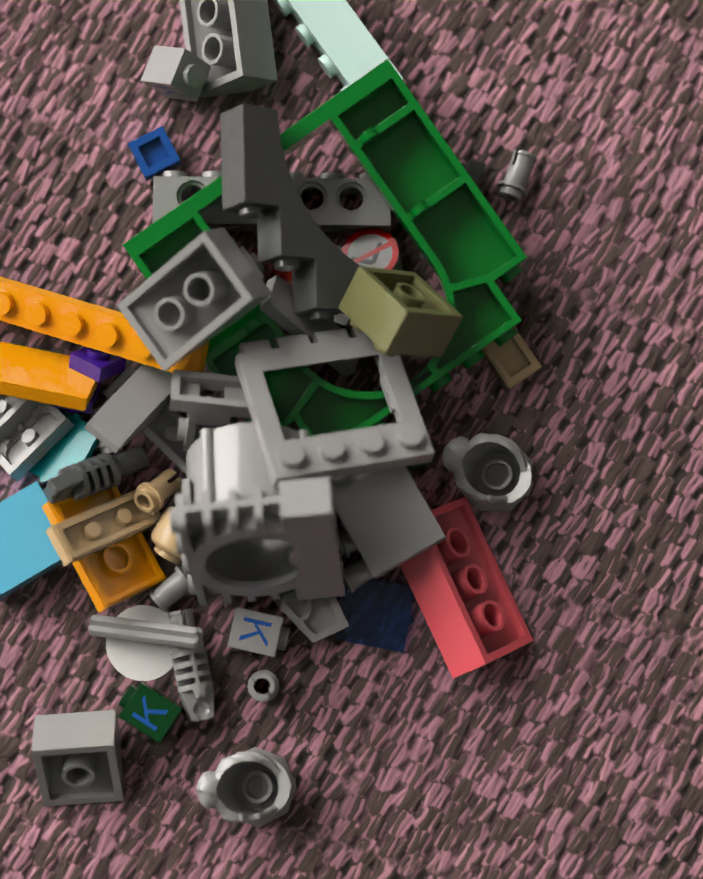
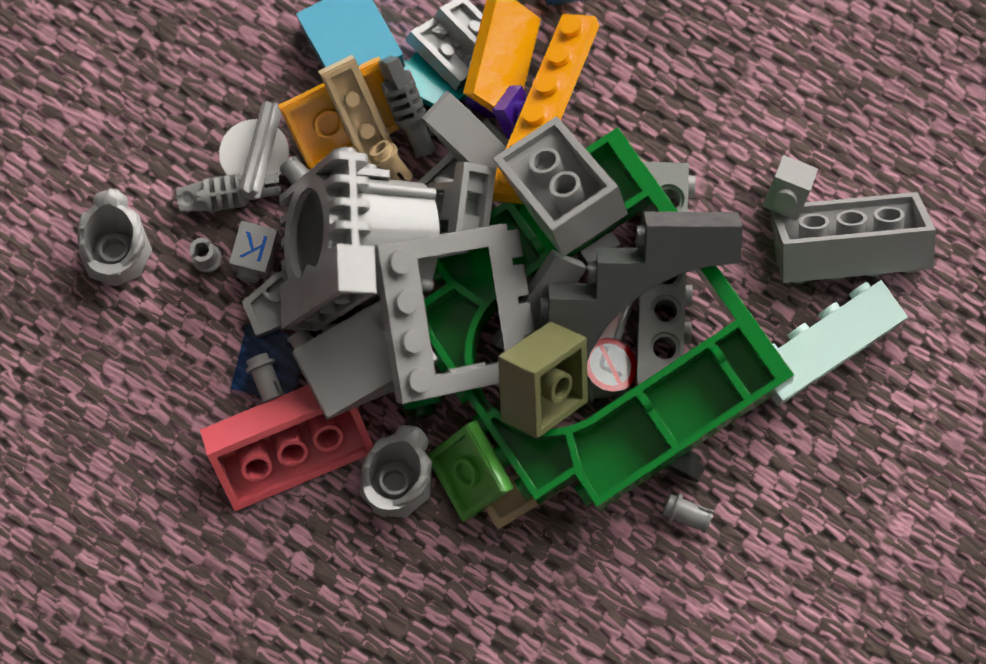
camera: 95 degrees right, 5 degrees down
light grey slope [32,709,124,807] -> none
dark green brick [118,682,184,743] -> none
blue plate [127,126,181,181] -> none
none -> light grey pin [246,353,285,404]
none -> bright green tile [428,420,515,522]

